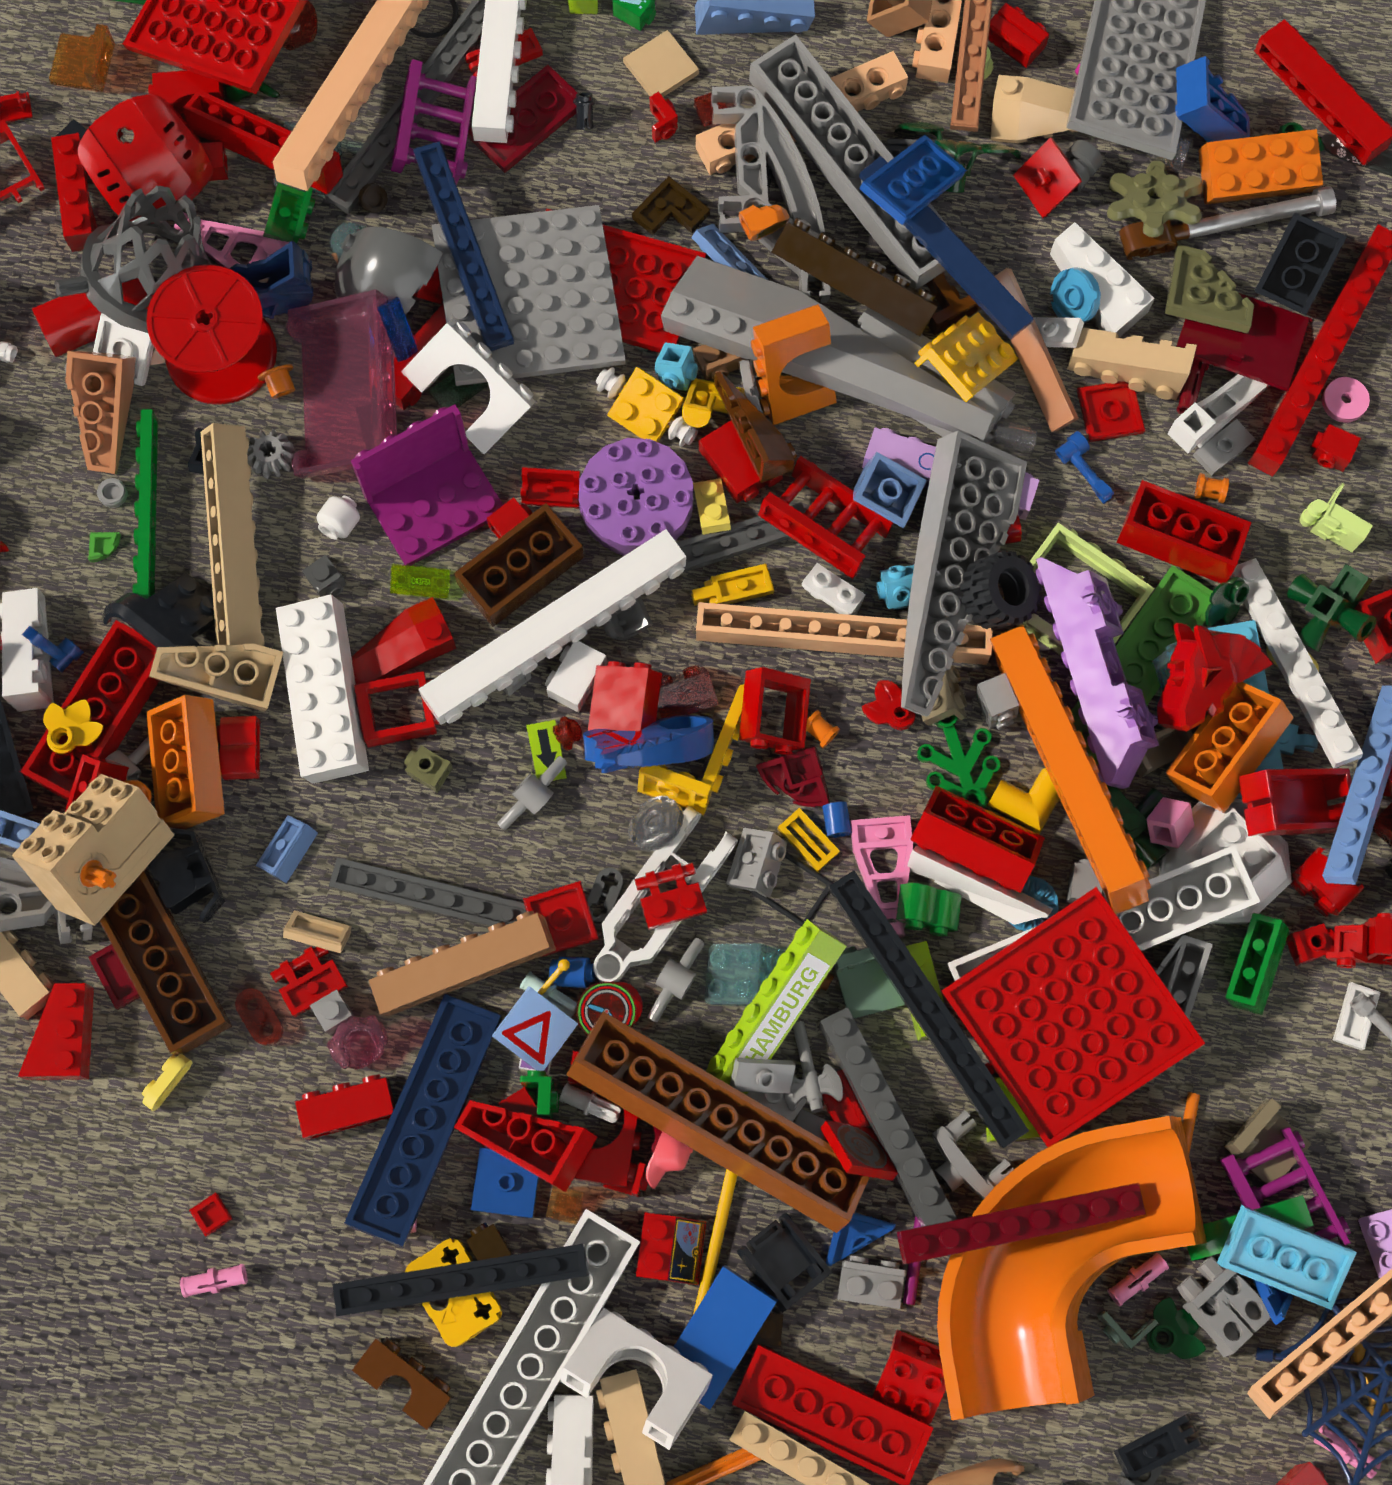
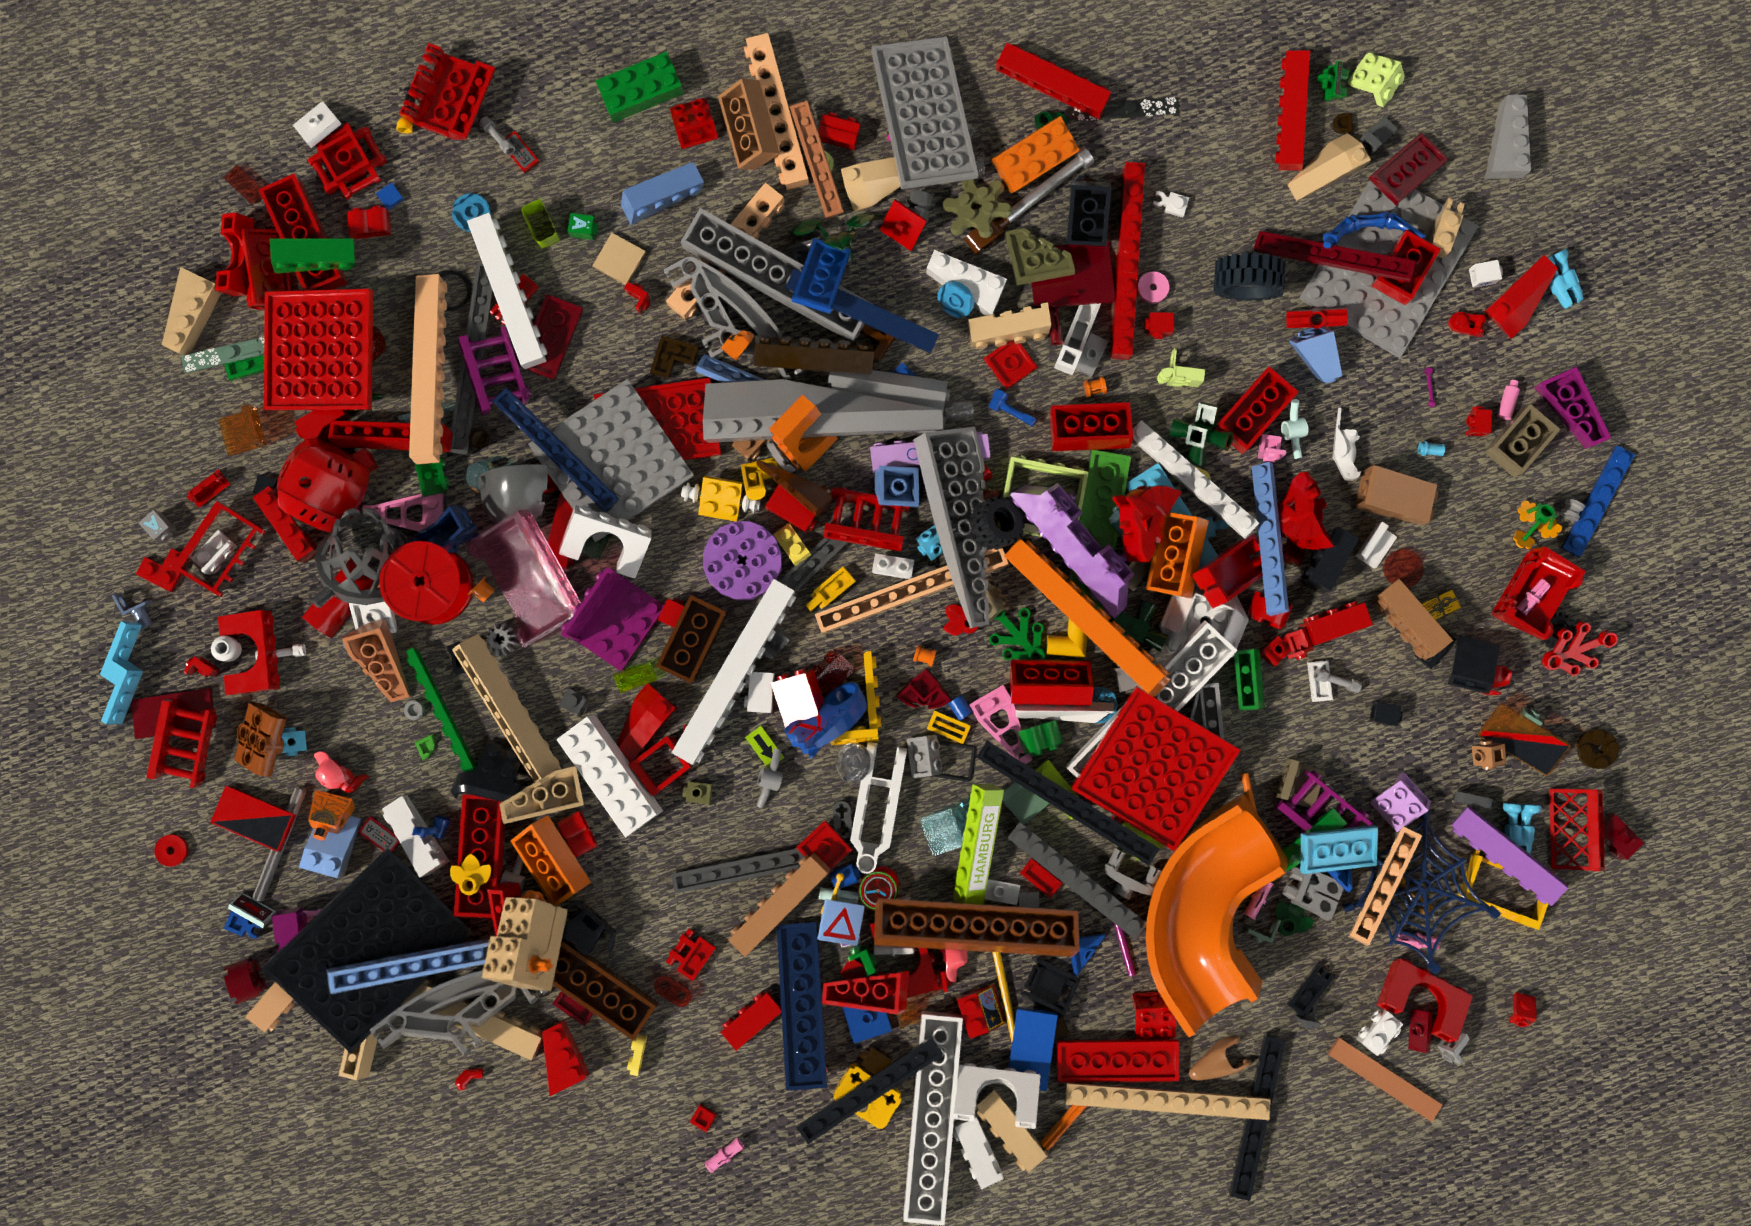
camera: 20 degrees left, 10 degrees up
medium blue slope [256,815,318,883] -> none
tan tile [283,910,352,953] -> none
light grey brick [310,989,356,1036] -> none
white head [316,496,360,540] -> none
clear pink hair [327,1015,388,1070] -> none
reddish brown arch [352,1337,453,1430] -> none
clear blue tile [377,297,418,362] -> none
red hinge [520,467,580,509] -> none
clear red plate [553,716,582,751] -> none
black pin [573,92,595,130] -> none
red plate [634,863,707,930] -> none
light grey piece [647,938,704,1022] -> none
medium azure brick [655,342,698,391] -> none
clear red plate [694,92,727,127] -> none
light grey plate [730,1058,796,1094] -> none
red window [739,667,811,755] -> none
light grey piece [784,1021,843,1113] -> none
tile [821,1120,898,1181] -> none
light grey bracket [837,1256,906,1309] -> none
dark red plate [897,1183,1146,1264] -> none
yellow bracket [914,312,1019,402] -> none
light grey brick [976,673,1020,730] -> none
nougat tile [994,268,1079,432] -> none
white plate [1033,317,1084,348] -> none
bright pink brick [1147,797,1194,848] -> none
blue wedge [1175,56,1250,142] -> none
dark green plate [1205,577,1249,627] -> none

